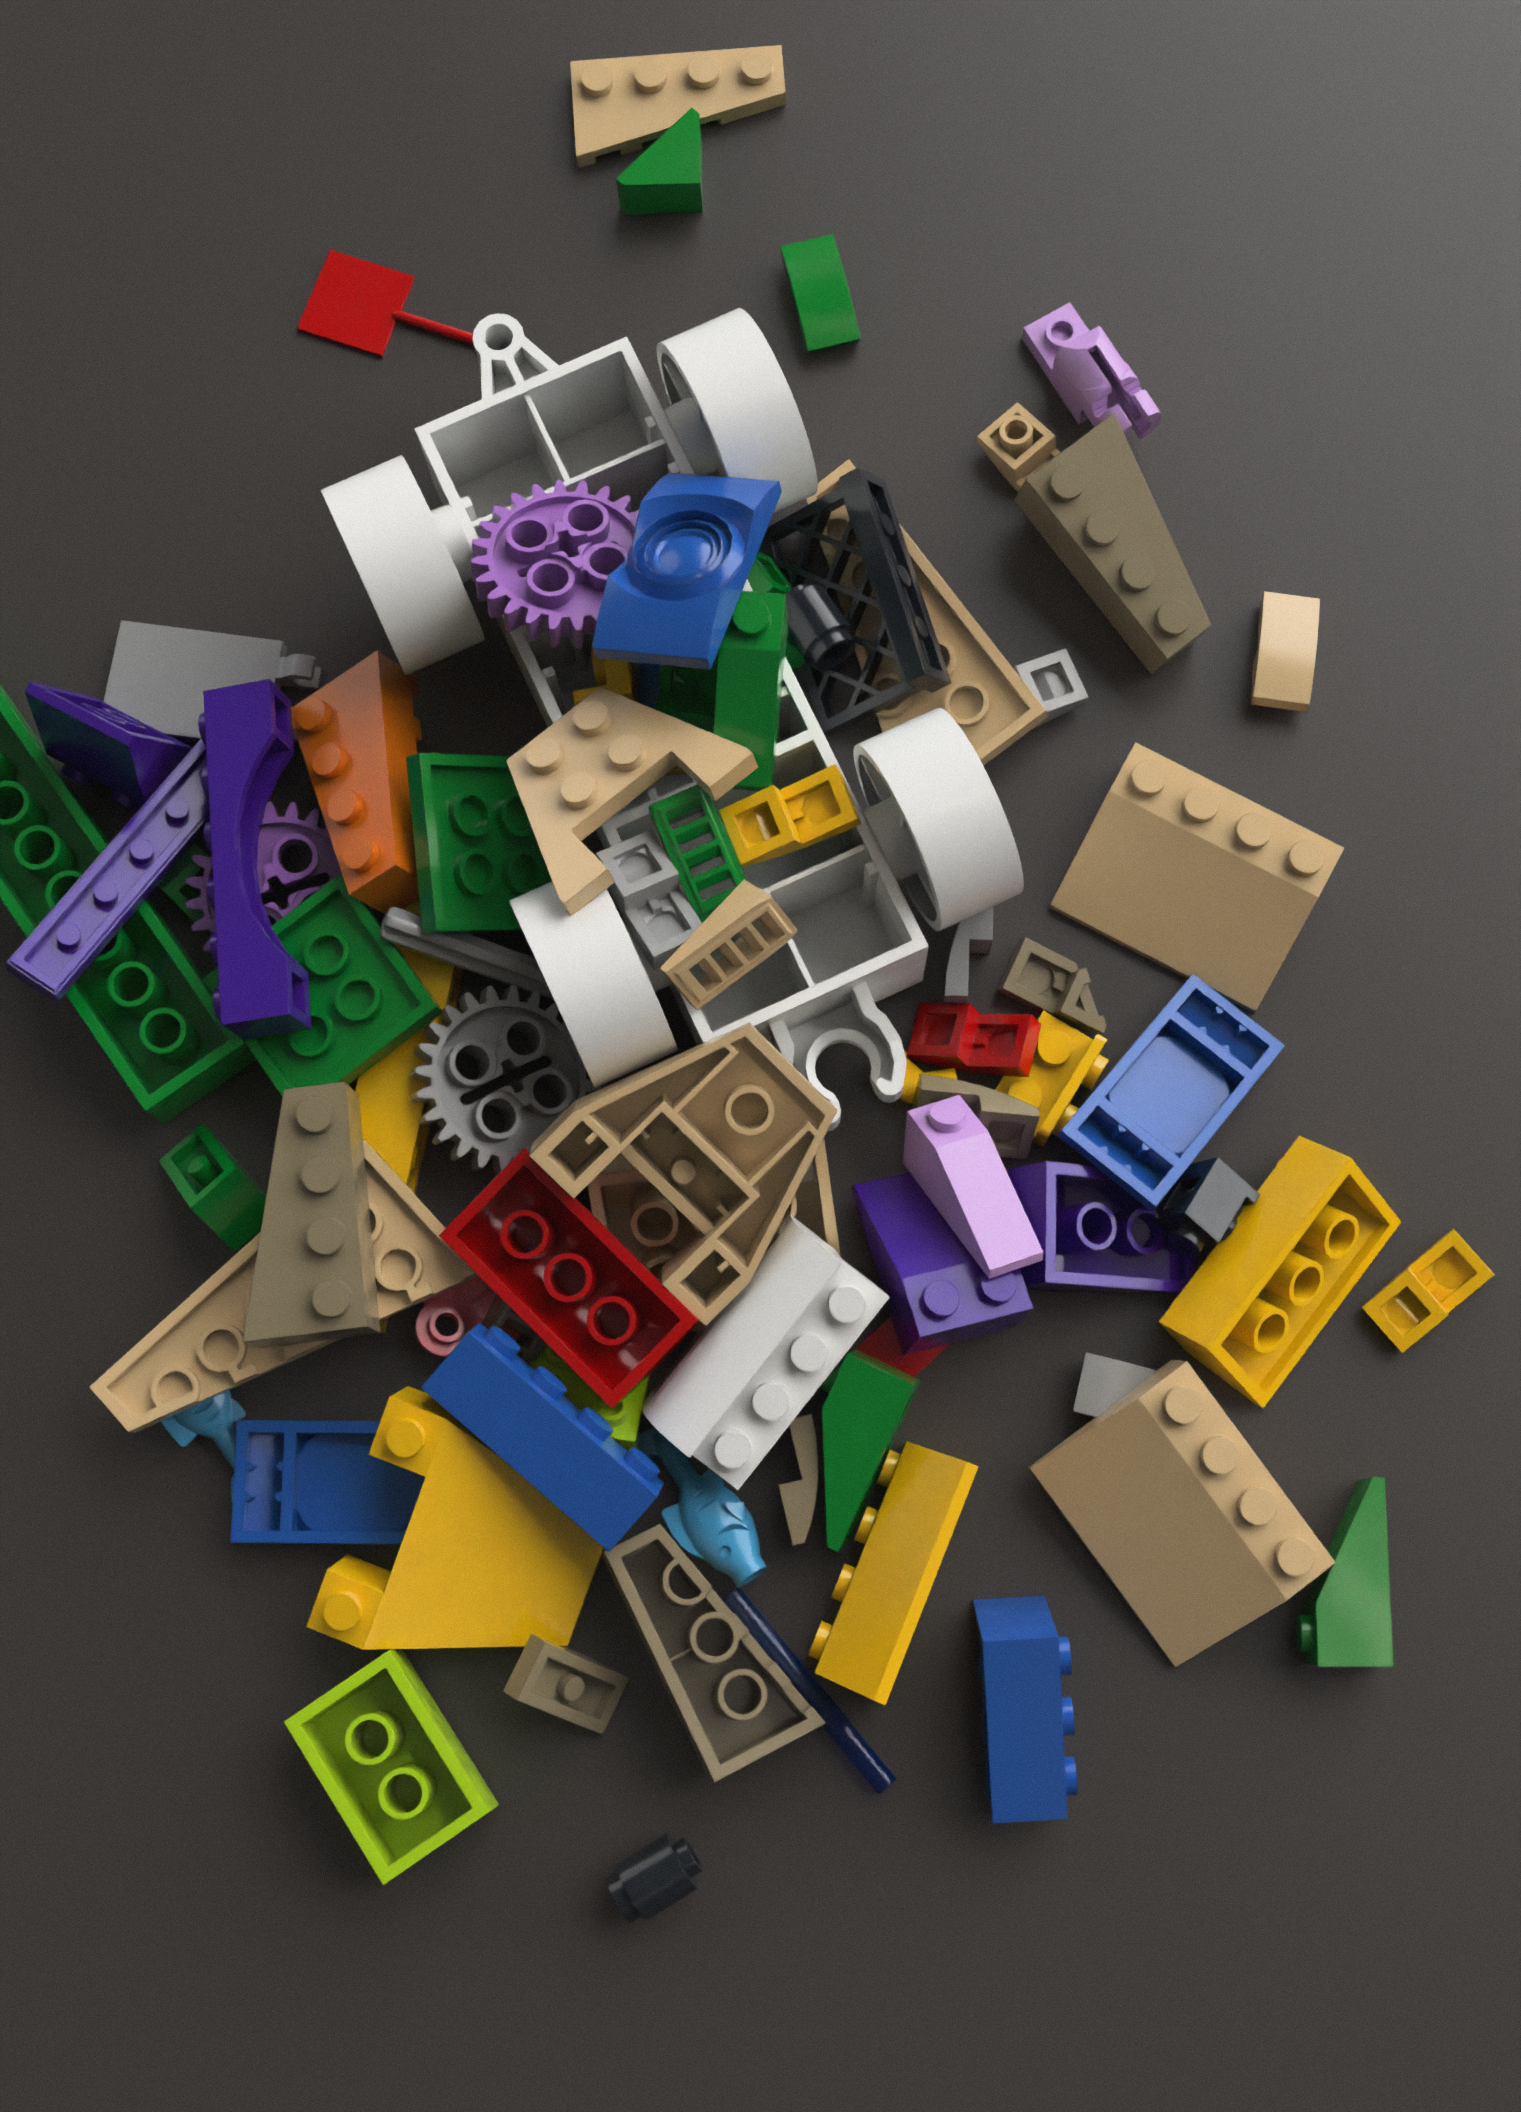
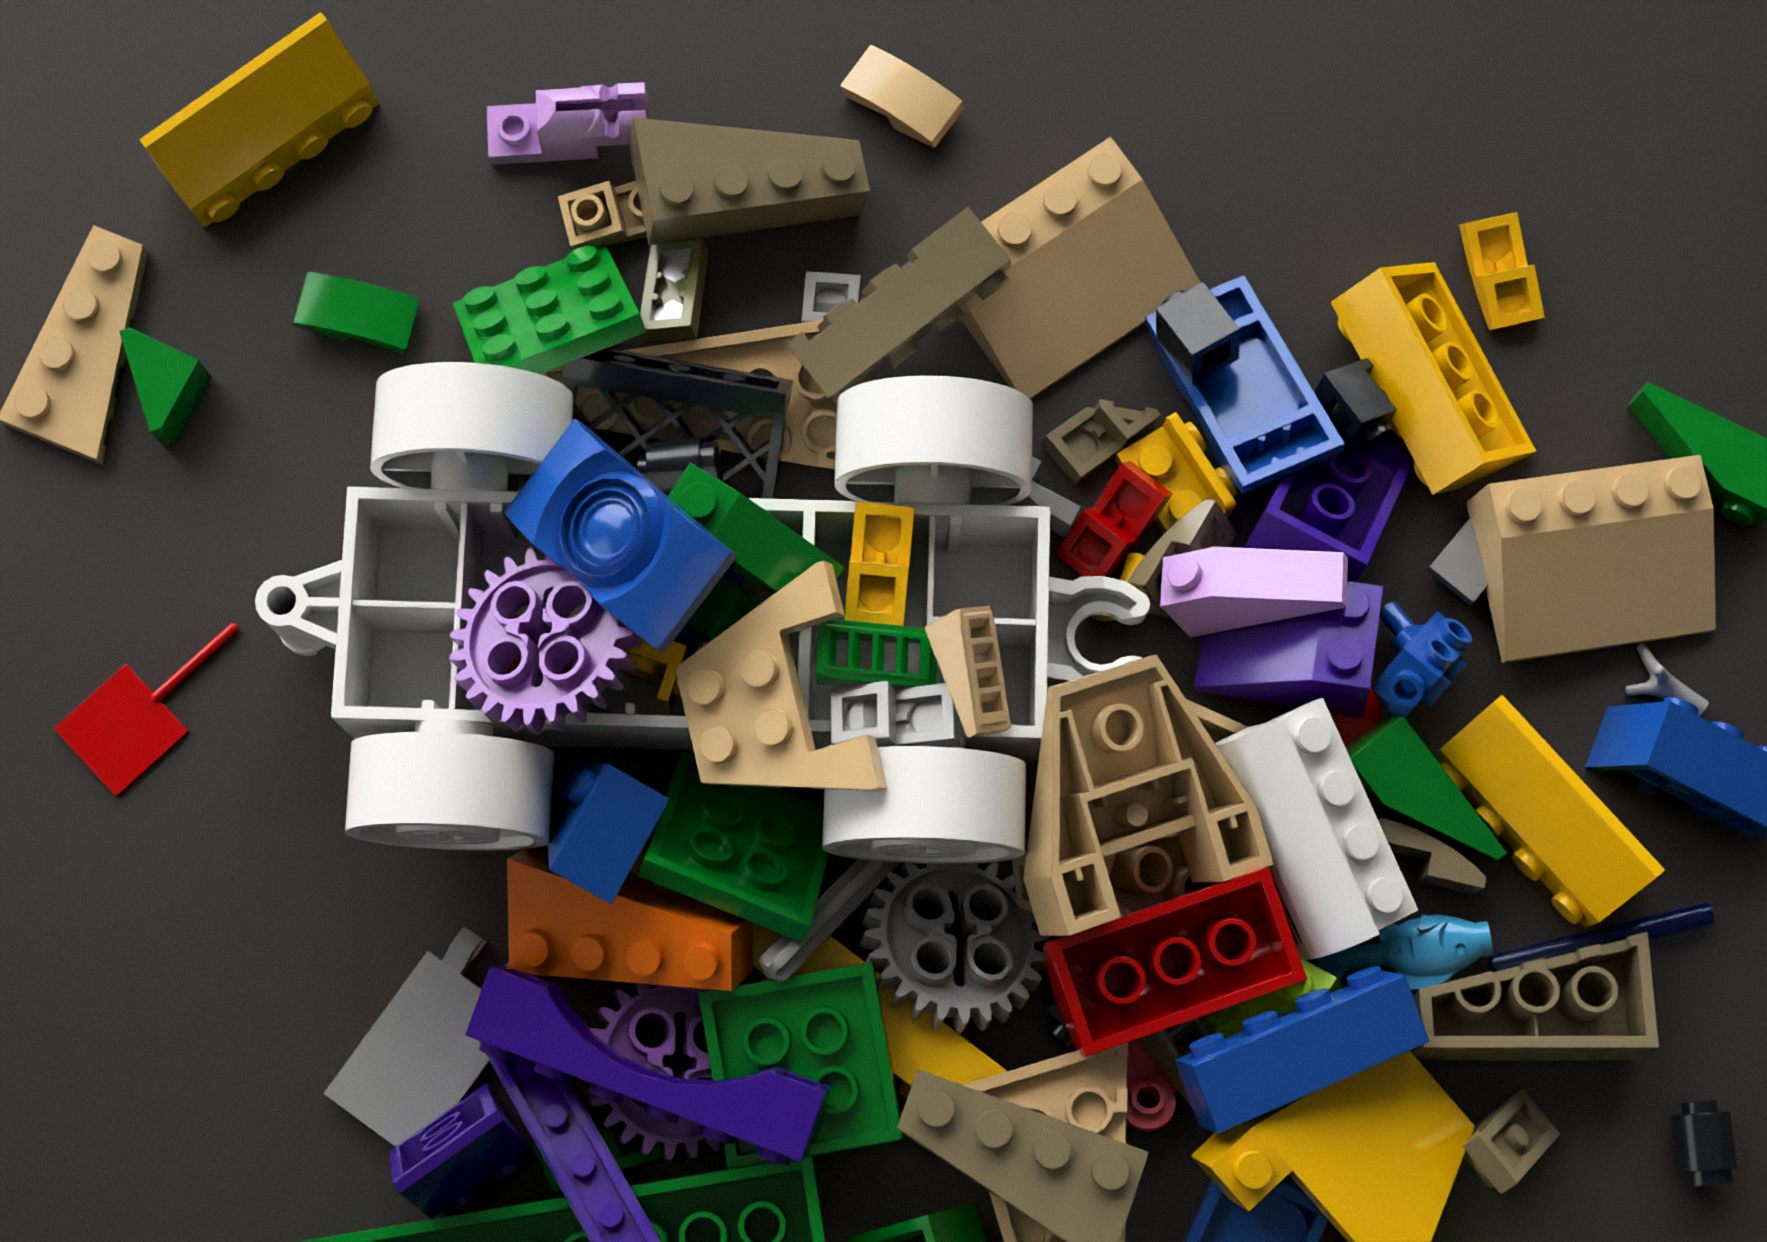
camera: 70 degrees left, 0 degrees up
none -> yellow slope [139,12,379,228]
none -> green plate [453,243,647,374]
none -> blue wedge [548,762,670,904]
none -> olive piece [640,239,709,344]
none -> dark tan wedge [786,207,1011,405]
none -> brick [1156,282,1240,385]
none -> blue brick [1370,601,1472,717]
none -> light grey bar [1625,643,1709,716]

